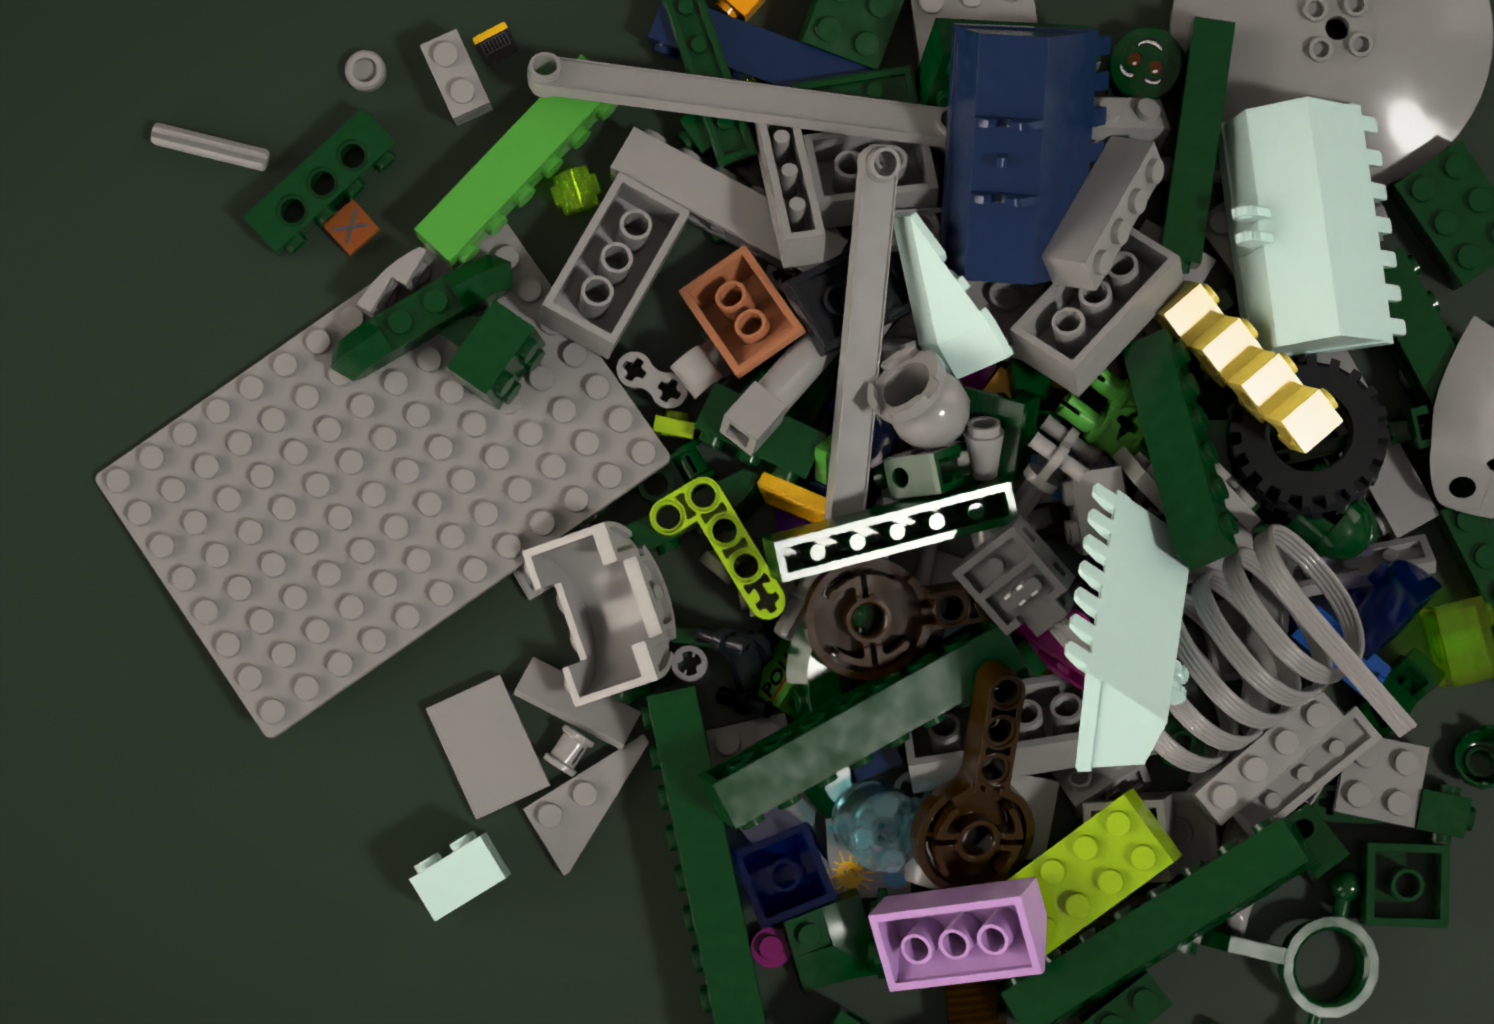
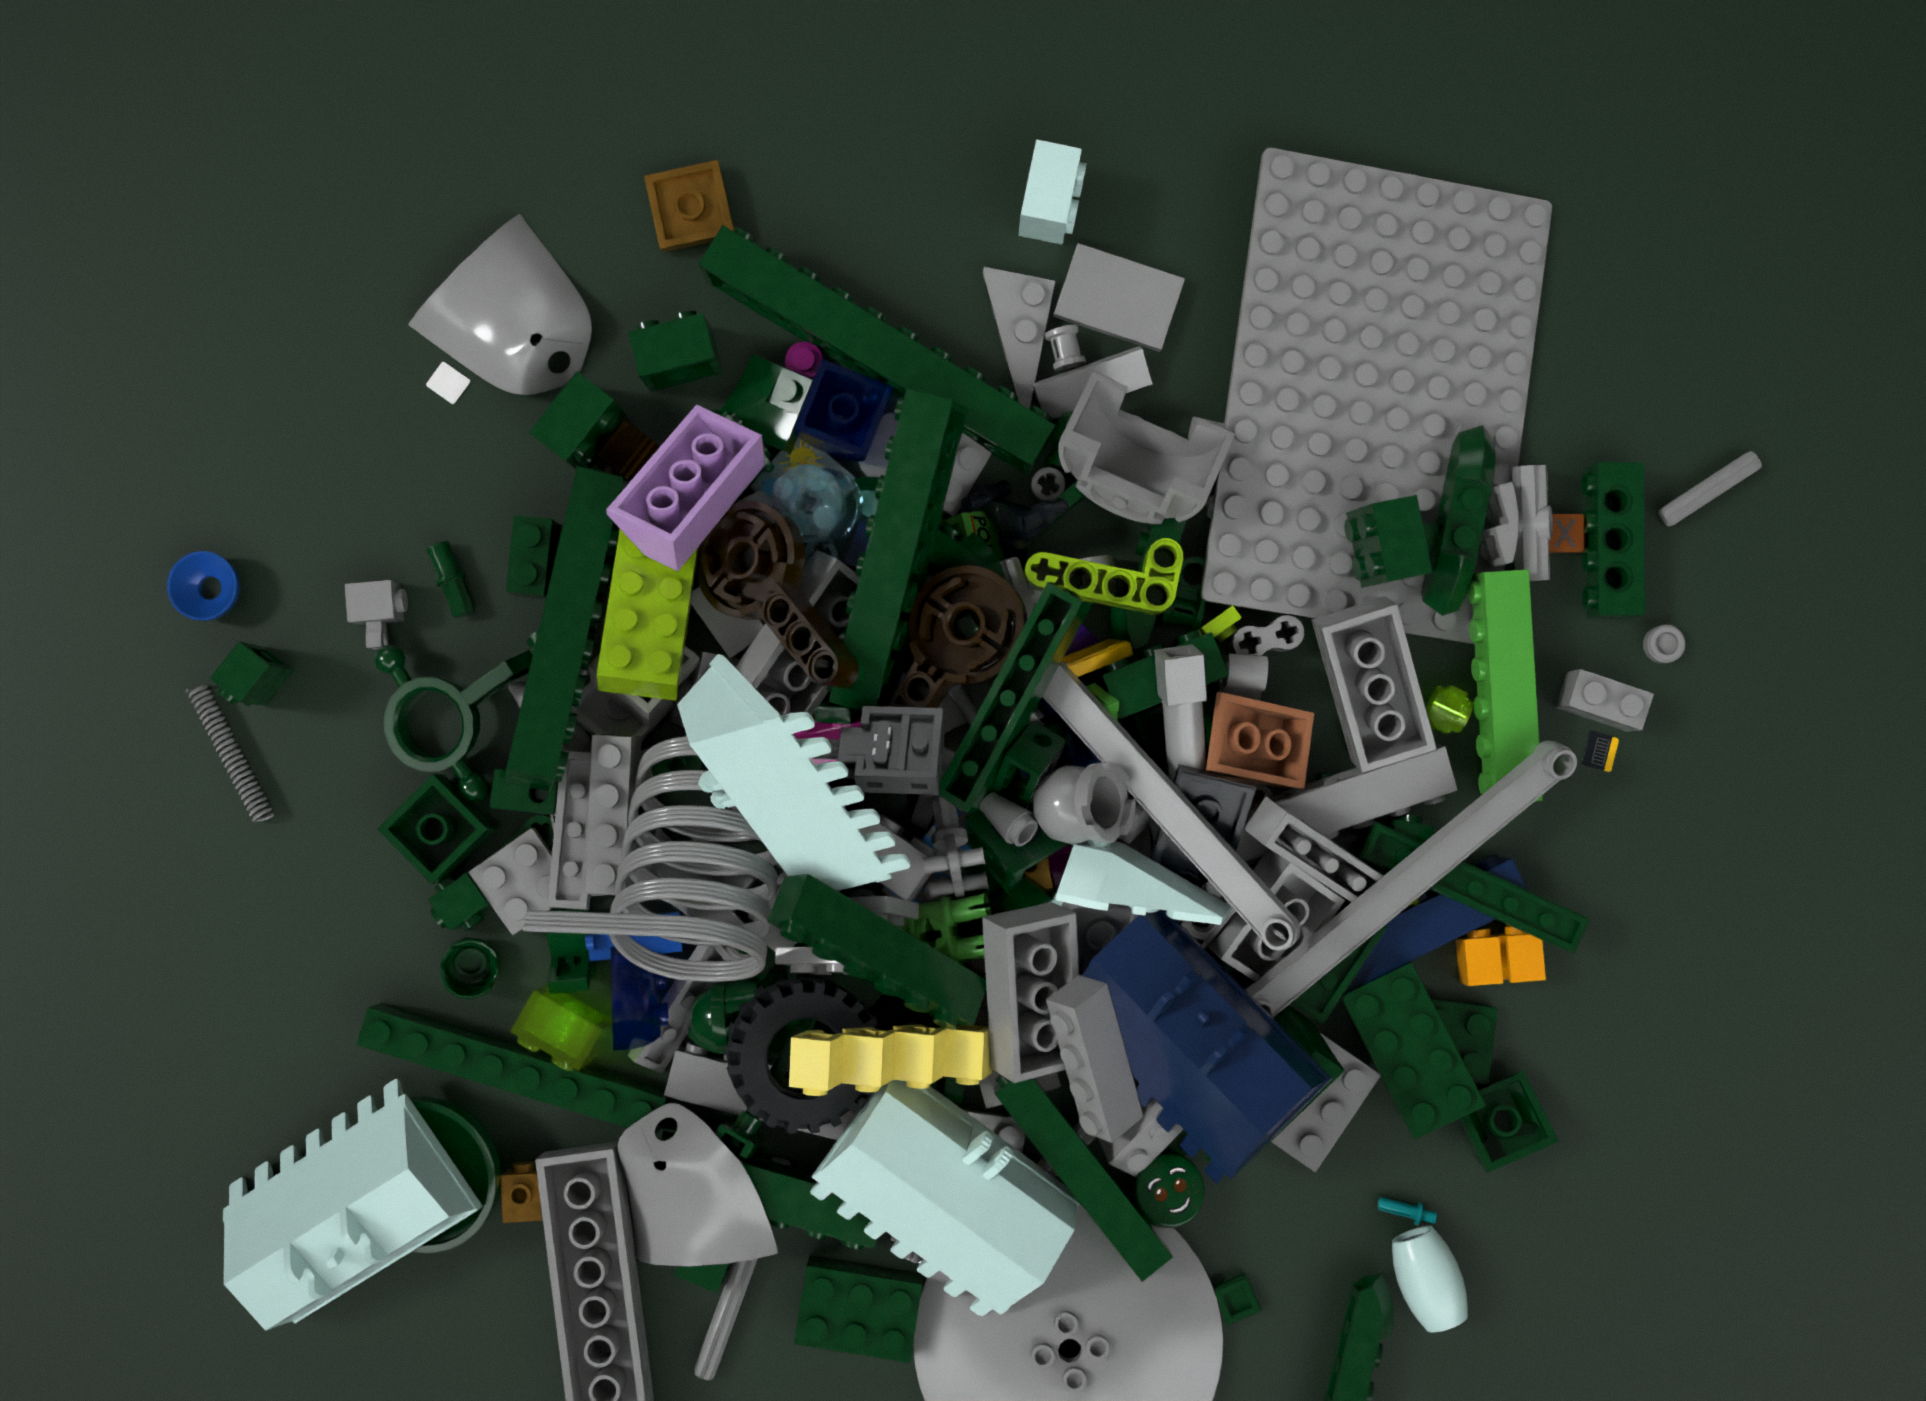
camera: 130 degrees right, 0 degrees up
none -> light grey piece [1512,465,1553,581]

